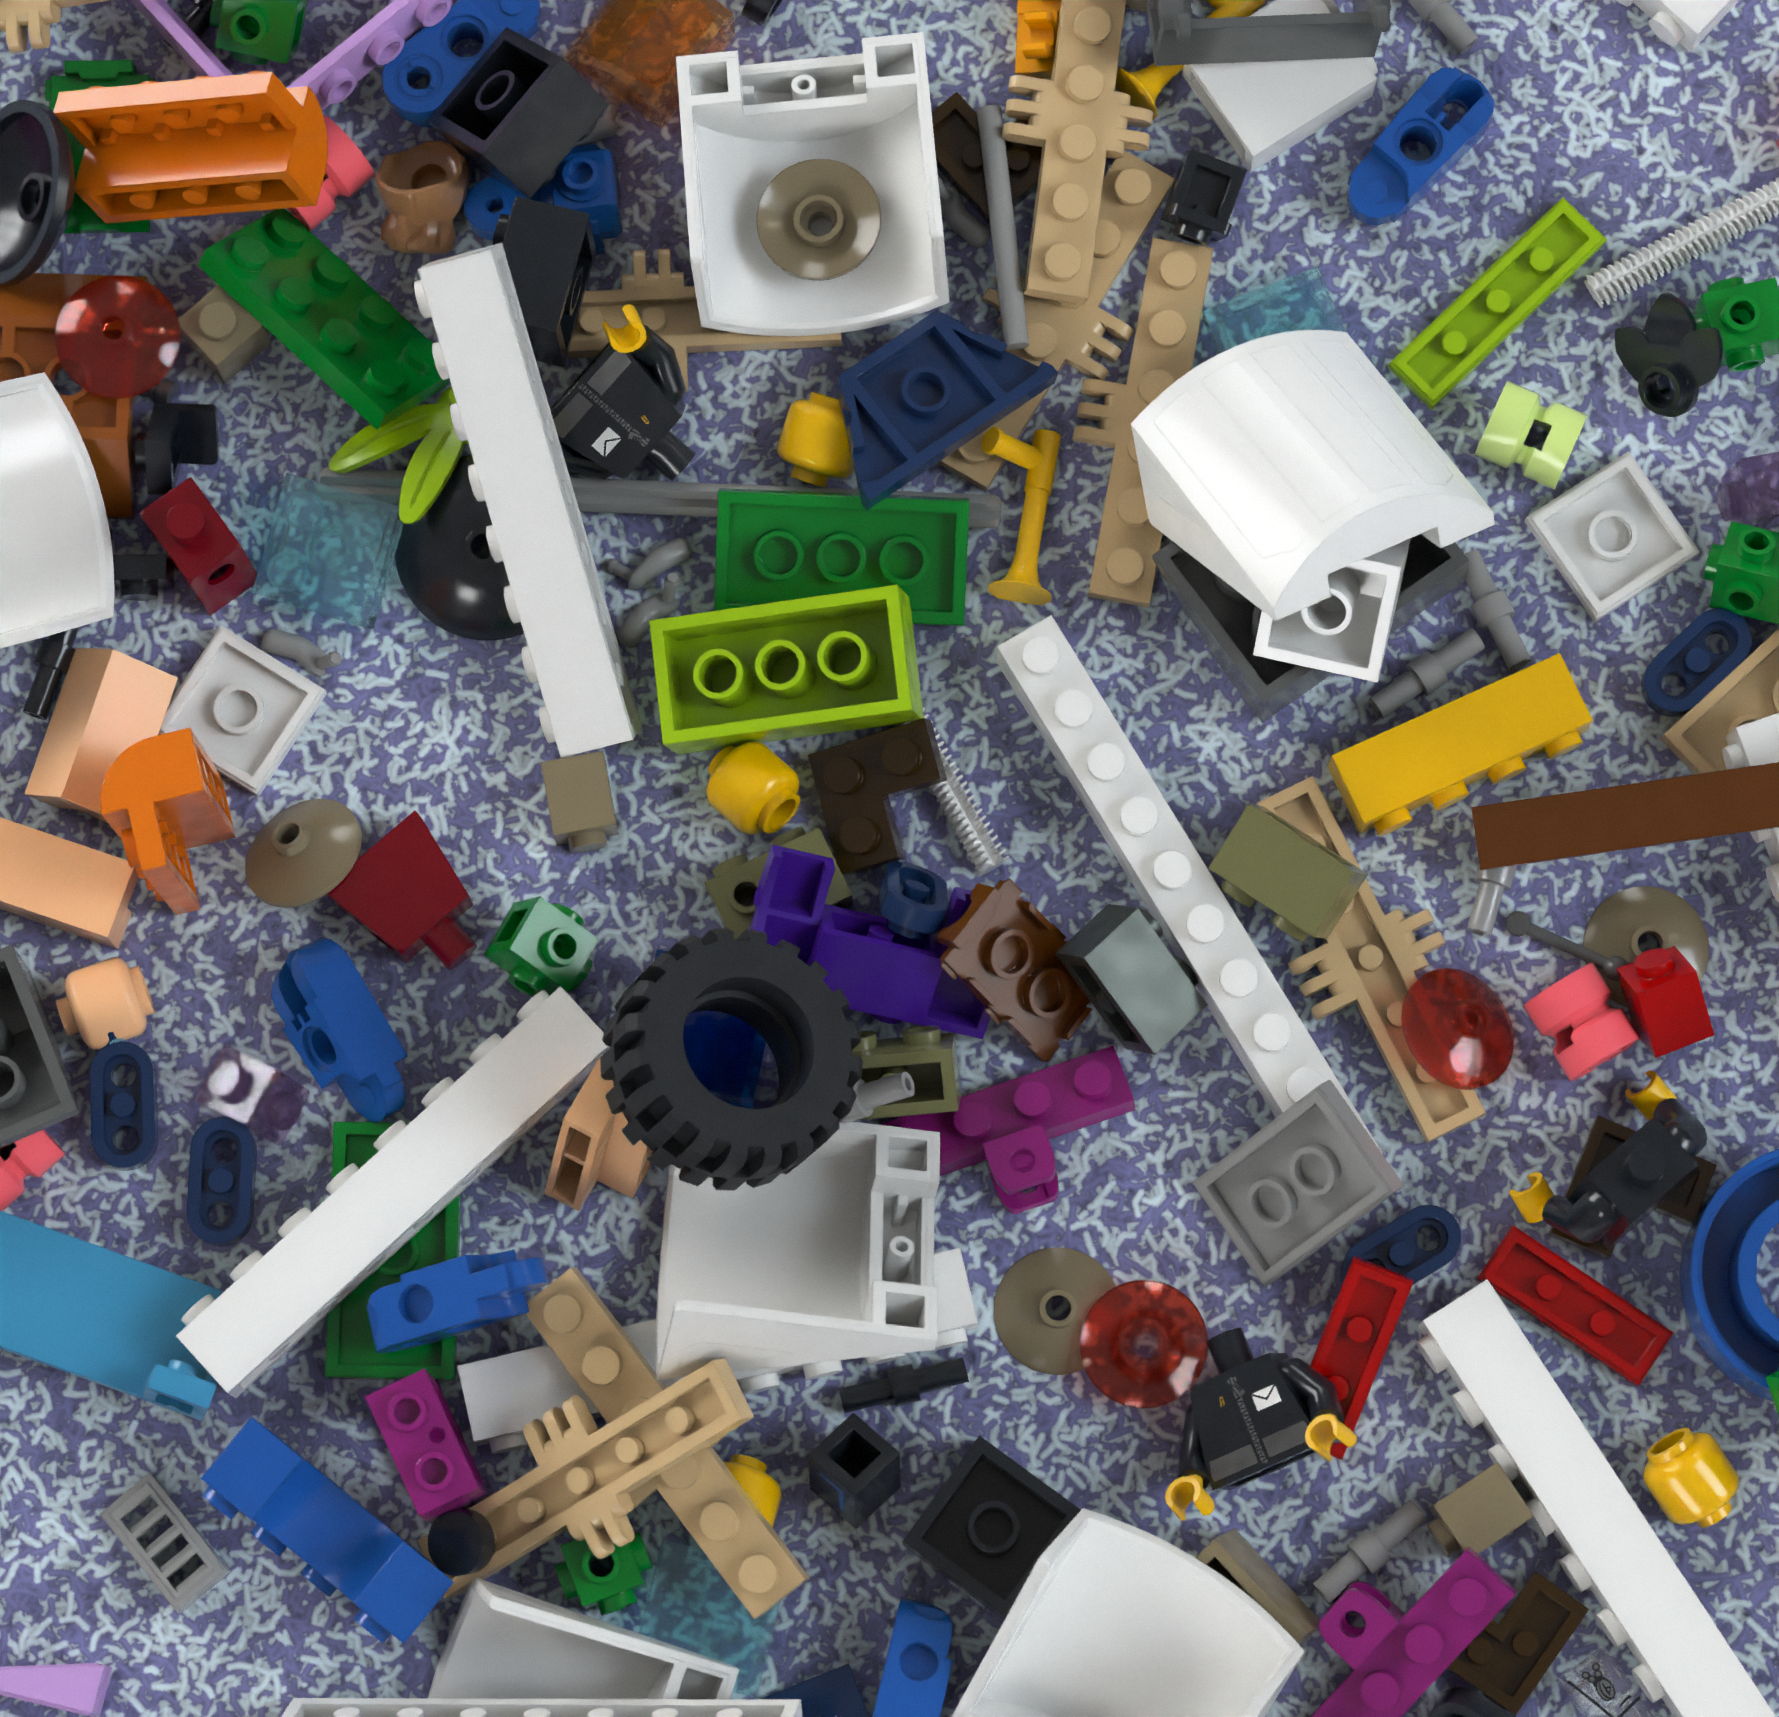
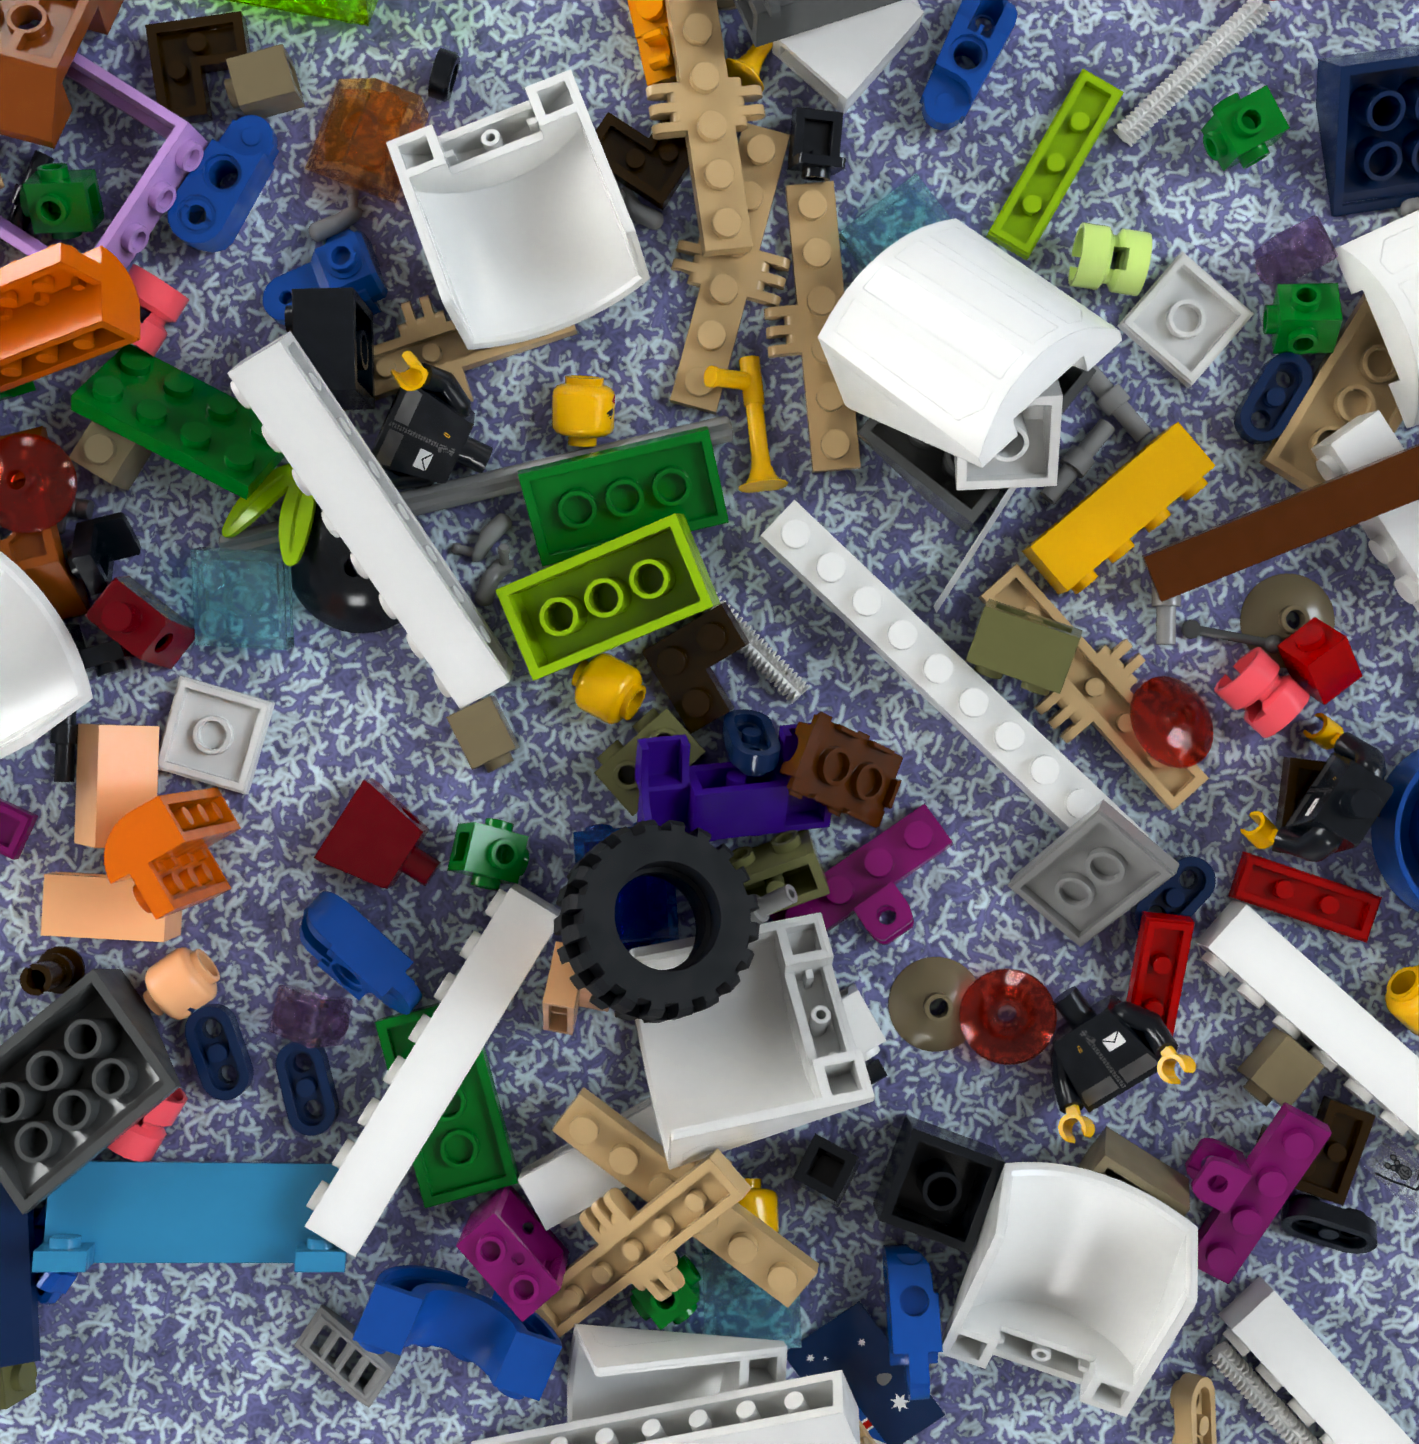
camera: 15 degrees left, 10 degrees up
dark tan dish [245,799,362,908] -> none
light grey piece [261,629,342,677] -> none
blue piece [367,1250,548,1353] -> none
medium nougat hair [375,140,470,254] -> none
black brick [427,27,610,199] -> none
black tile [427,1509,495,1576] -> none
dark tan dish [756,159,881,281] -> none
dark blue wing [836,310,1058,510] -> none
light grey bar [977,105,1029,350] -> none
pearl dark grey brick [1055,904,1208,1055] -> none
light grey bar [1312,1500,1426,1604] -> none
black plate [1615,292,1723,417] -> none
none -> white sticker [933,488,1016,613]

